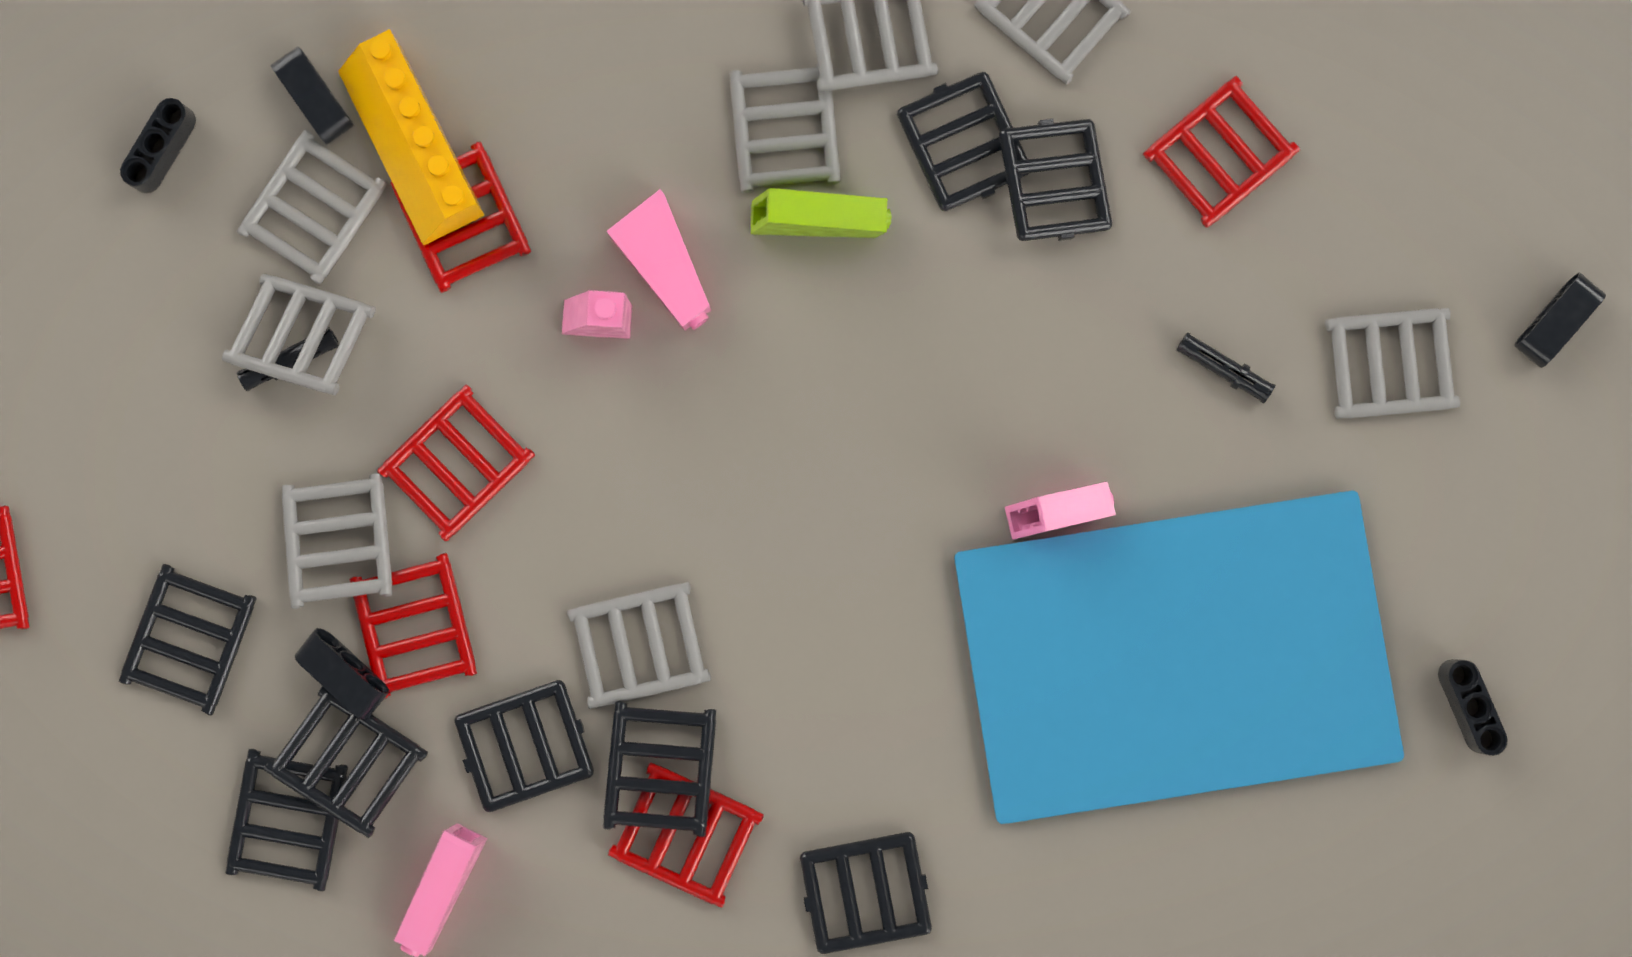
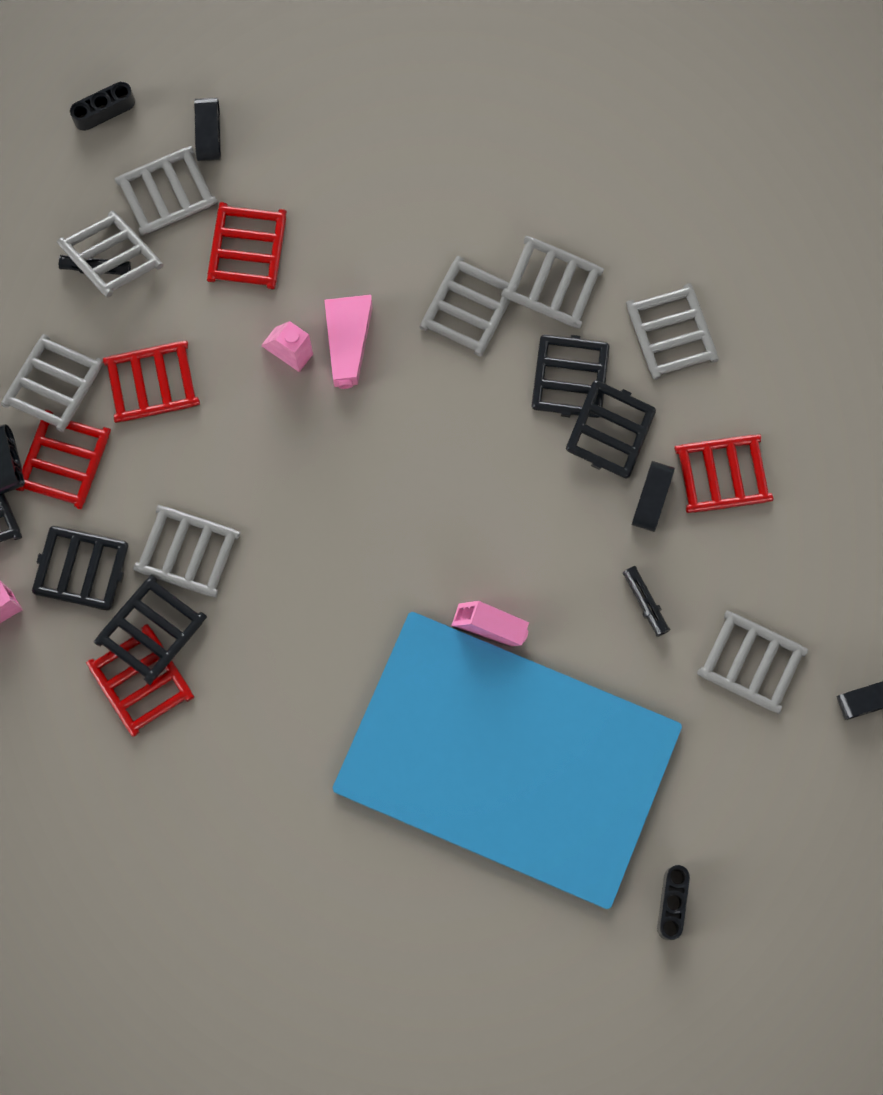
camera: 30 degrees right, 10 degrees down
yellow slope [338,29,485,246] -> none
lime slope [751,188,891,238] -> none
black bar [800,832,932,954] -> none
none -> black beam [631,461,675,532]

